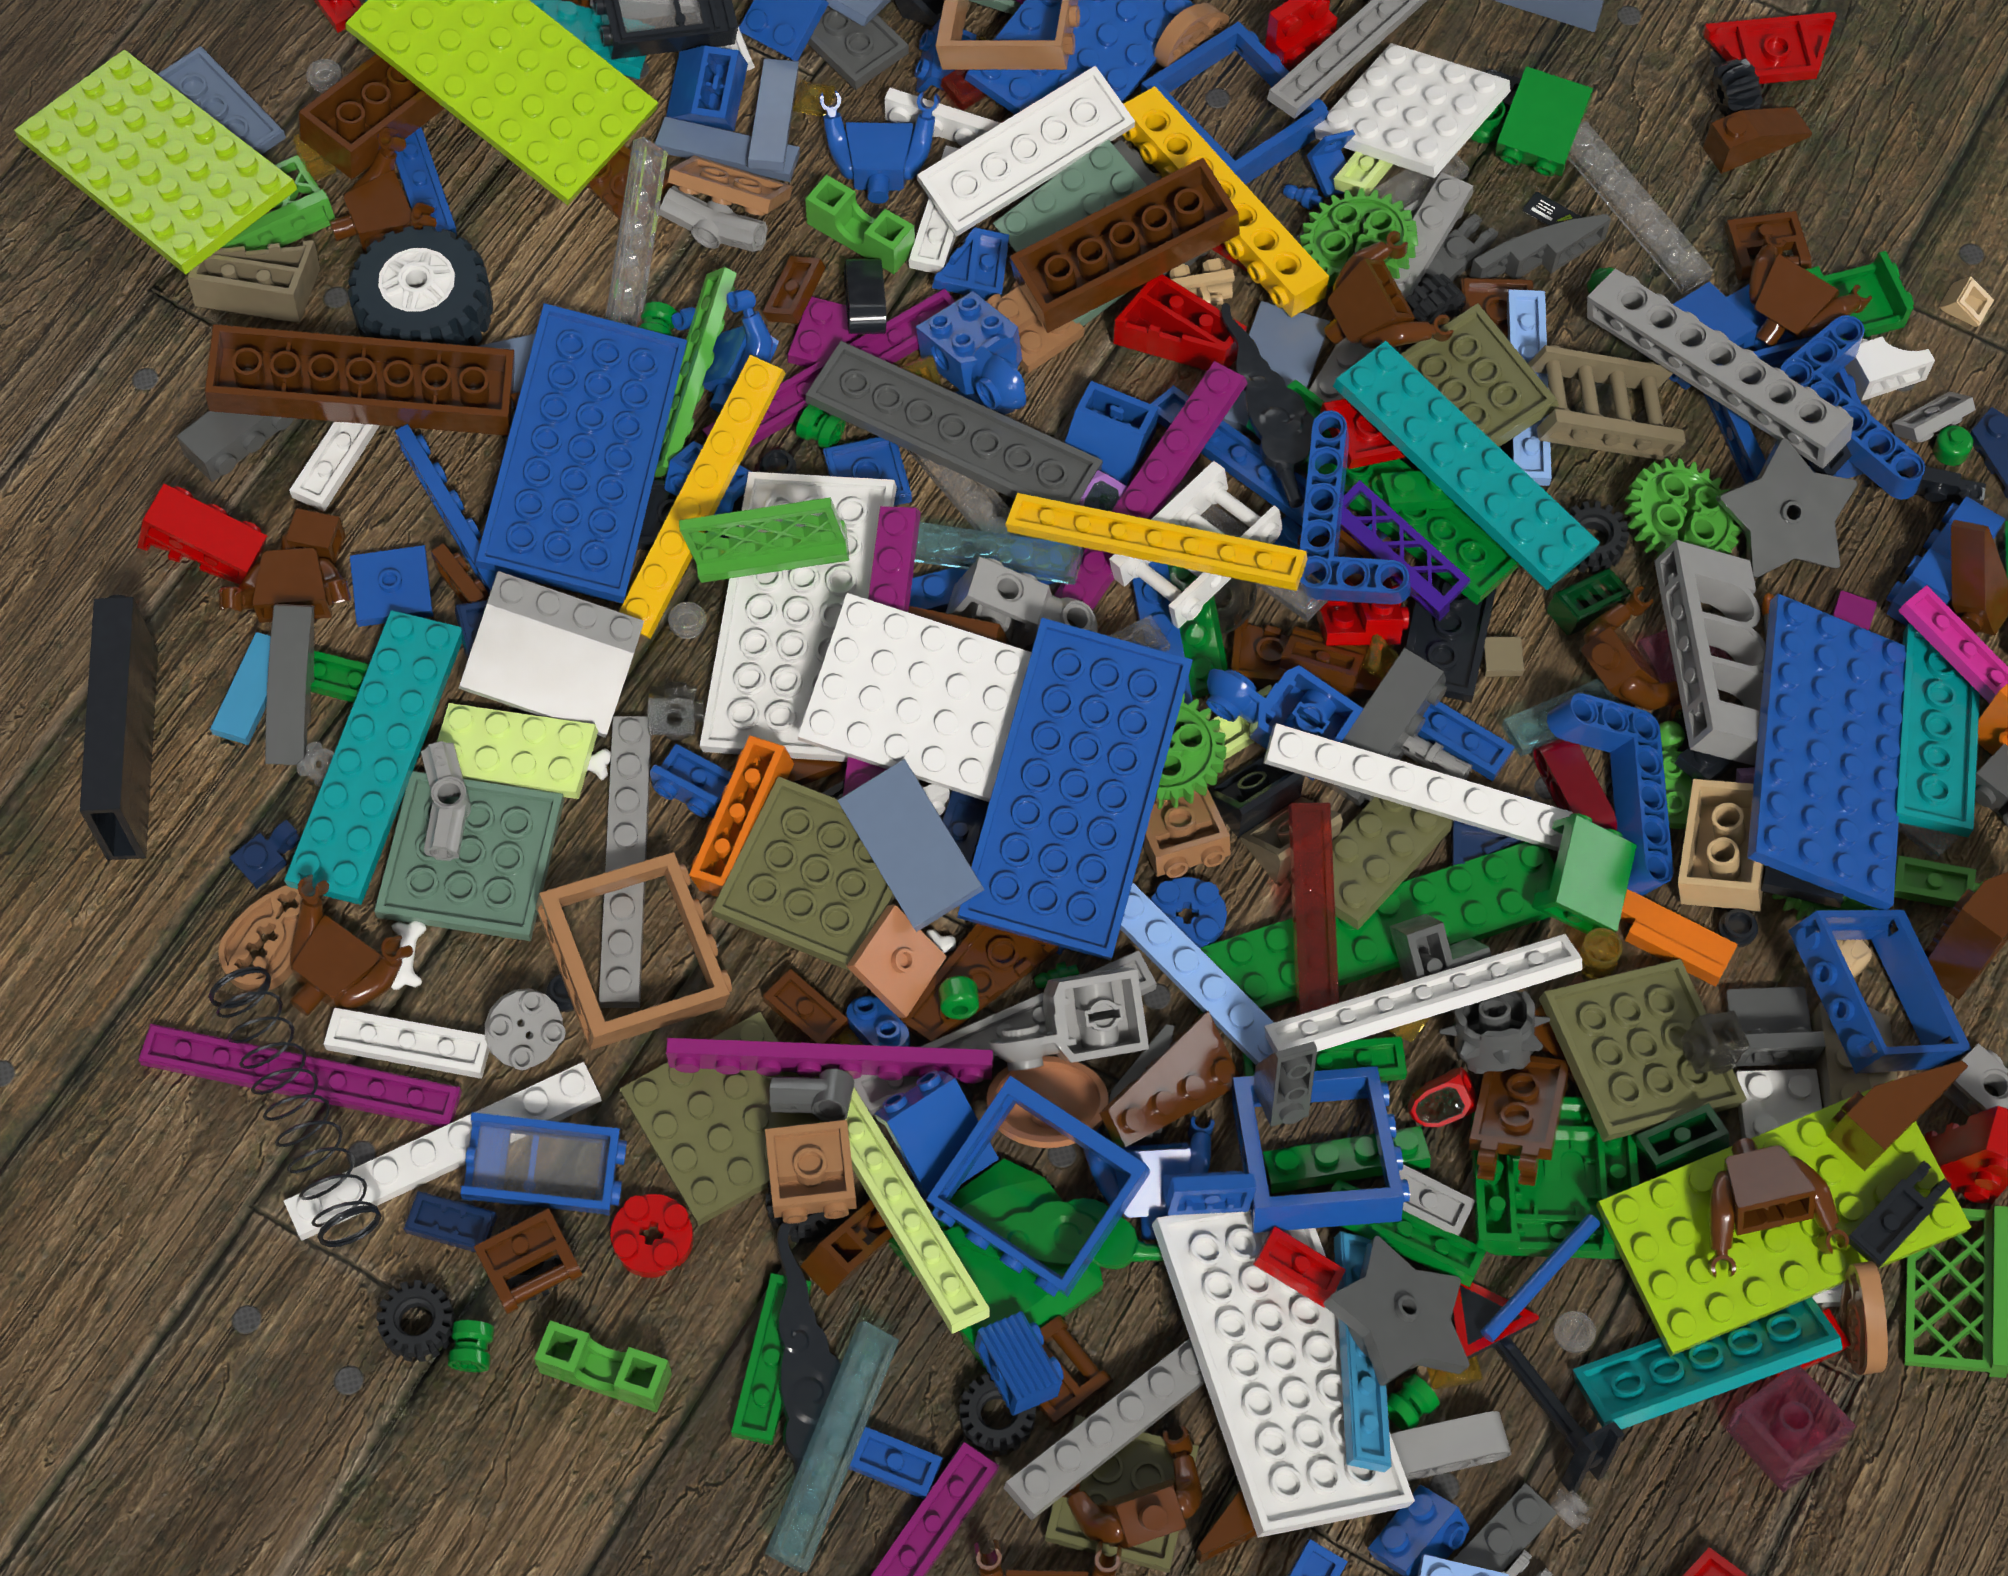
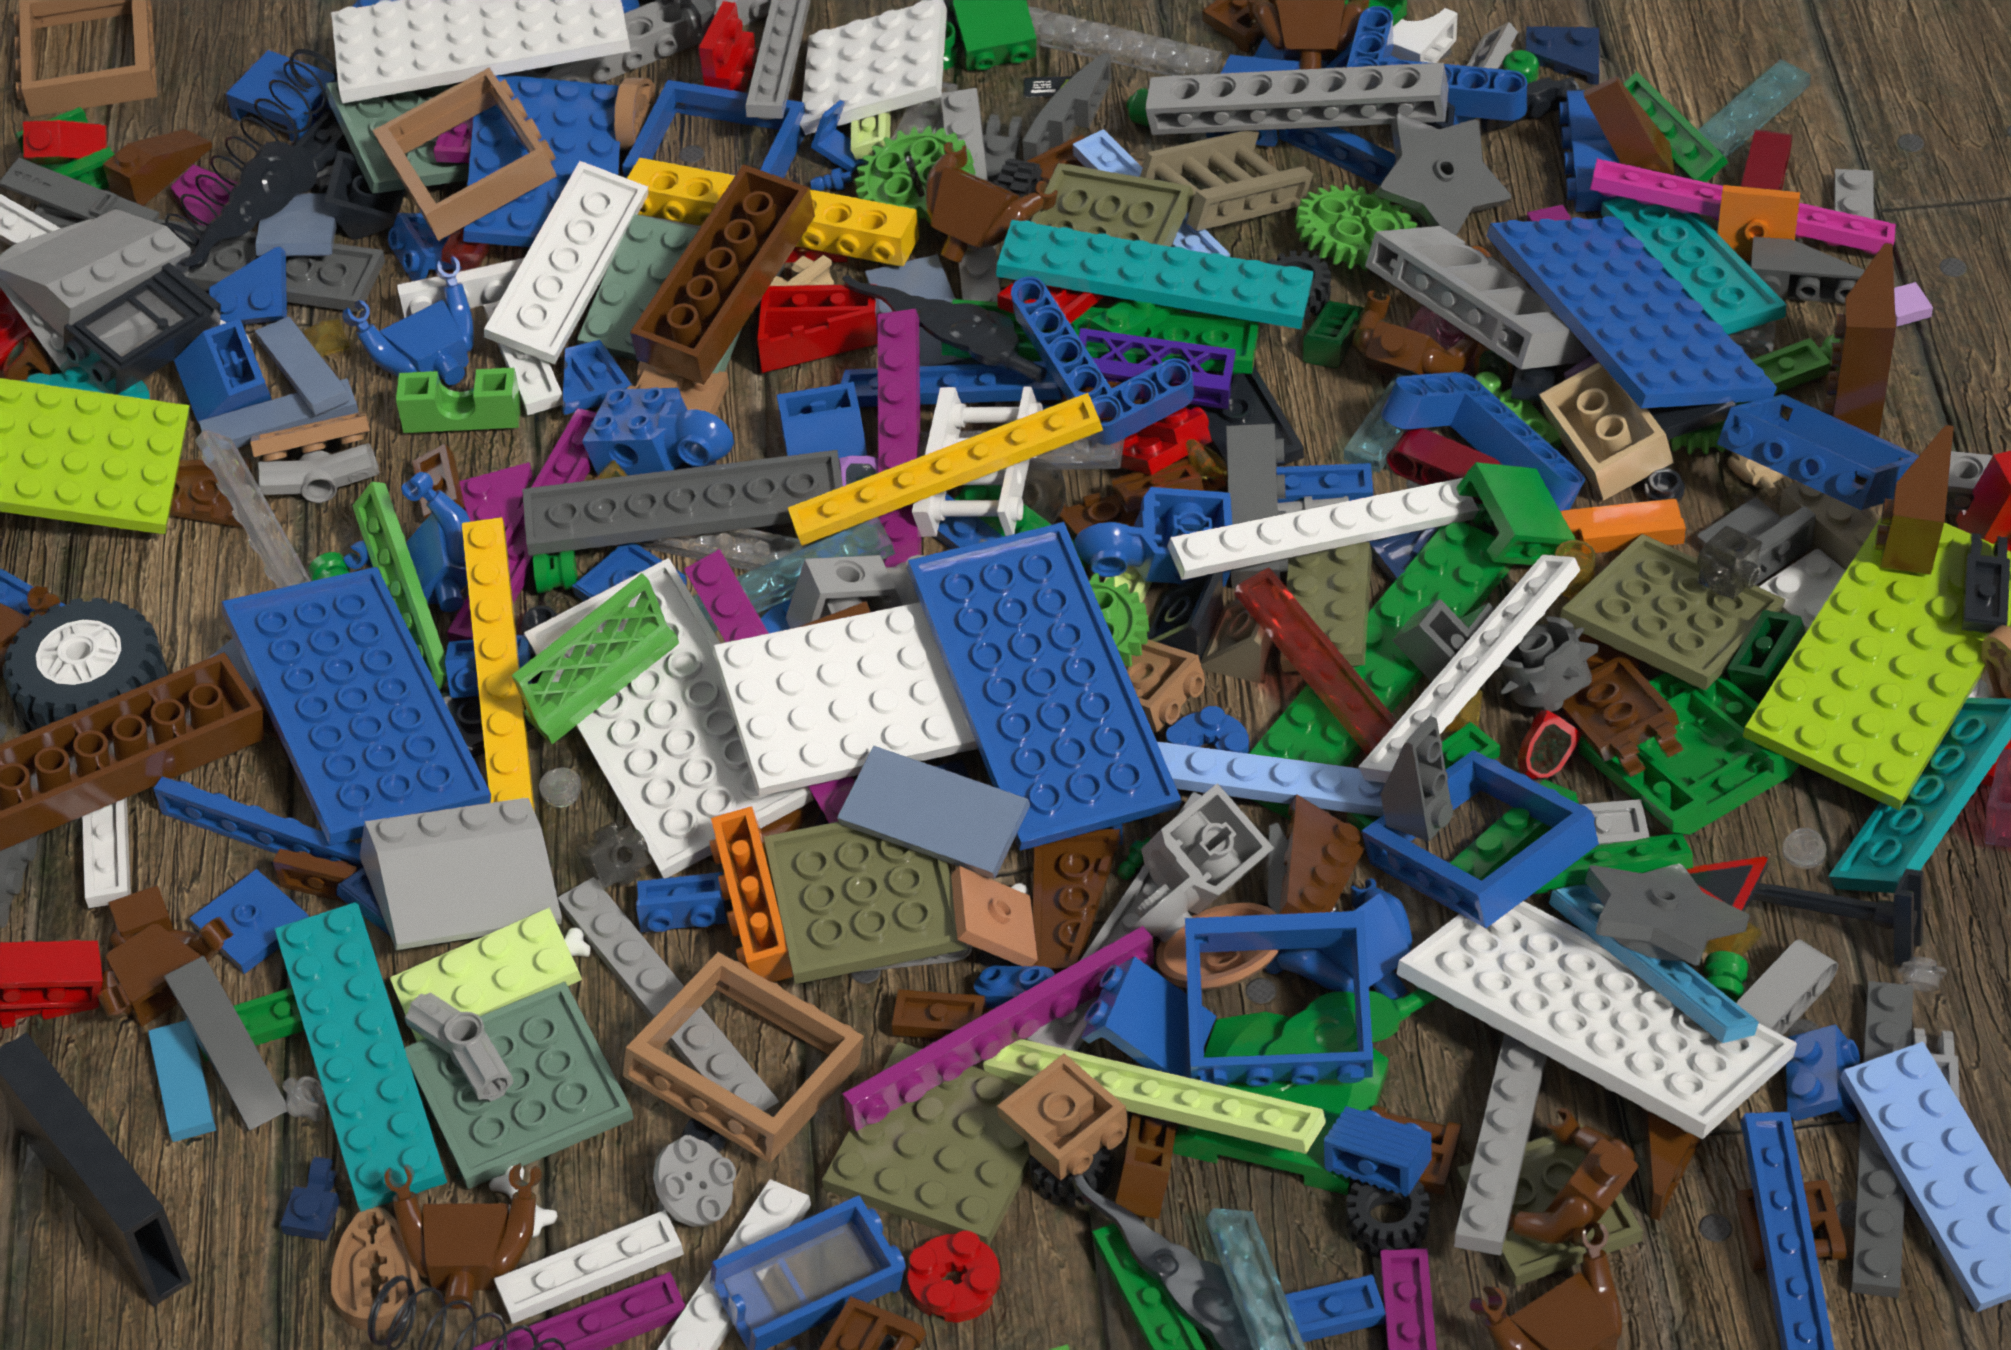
camera: 30 degrees left, 15 degrees down
dark grey piece [769,1069,854,1122] -> none
black beam [844,259,886,334] -> none
green piece [939,975,979,1020] -> none
blue bracket [1162,1171,1257,1215] -> none
red plate [1253,1226,1346,1308] -> none
blue bar [1480,1214,1600,1342] -> none
dark tan tile [1483,637,1524,677] -> none
reddish brown torso [1708,1138,1849,1278] -> none

